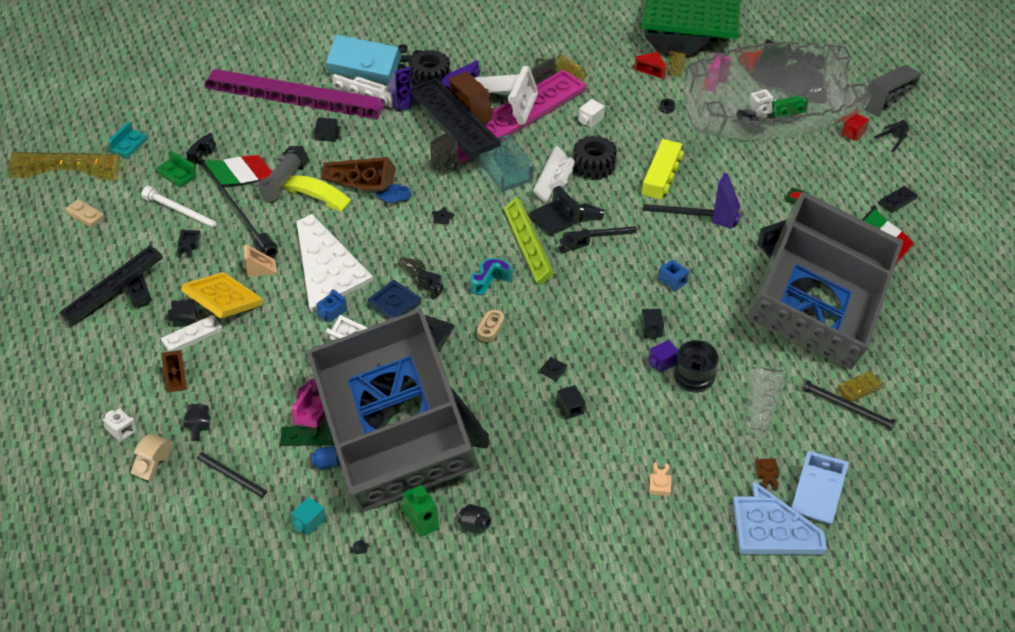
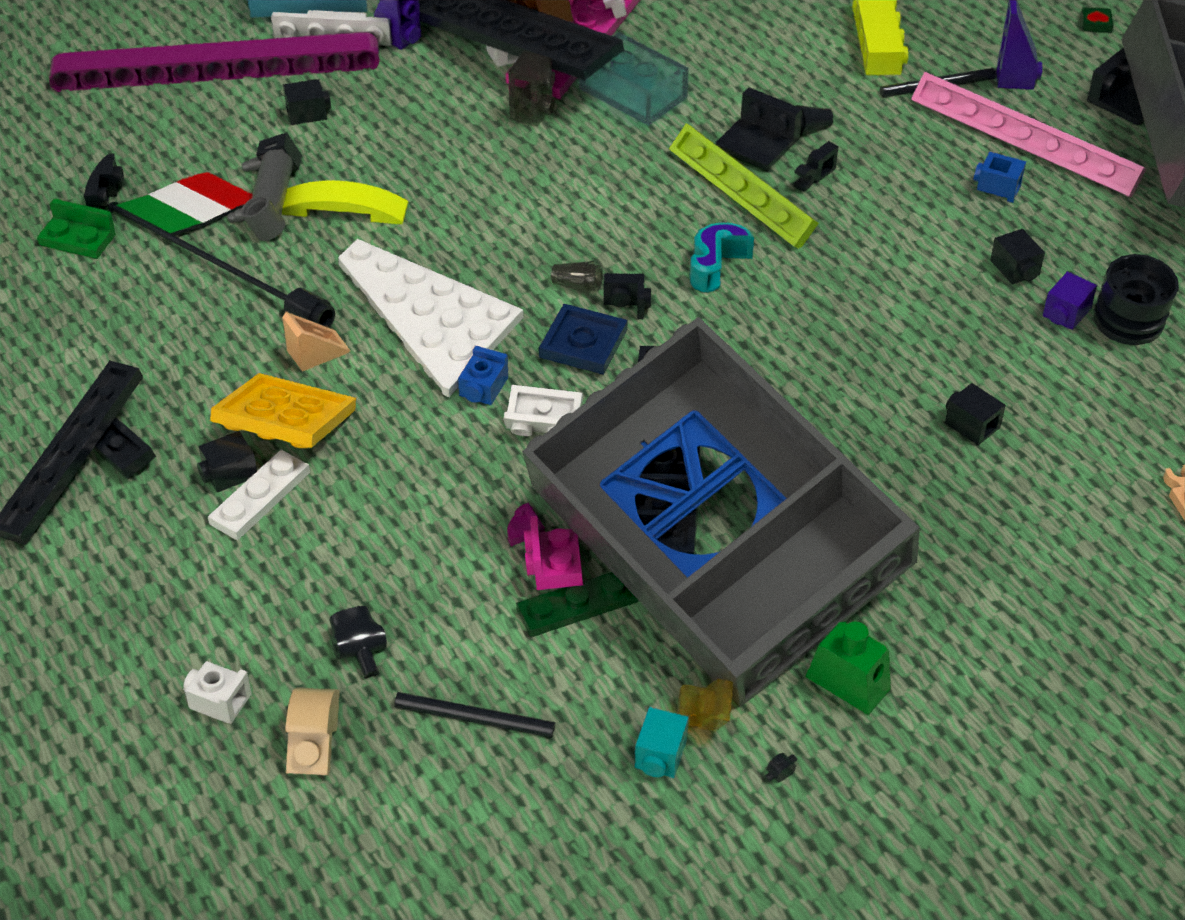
camera: 20 degrees left, 0 degrees up
white piece [141,185,217,228] -> none
reddish brown slope [161,350,187,392] -> none
black plate [178,229,201,258] -> none
blue brick [311,446,340,470] -> none
reddish brown wedge [321,157,396,191] -> none
blue plate [376,184,412,203] -> none
black plate [431,207,455,224] -> none
black head [458,504,491,534] -> none
tan plate [477,310,504,342] -> none
white bracket [533,146,575,202] -> none
black plate [540,357,567,381] -> none
black bar [564,226,637,238] -> none
black tyre [573,135,617,180] -> none
none -> clear yellow bracket [677,679,733,731]
none -> bright pink plate [911,72,1146,198]

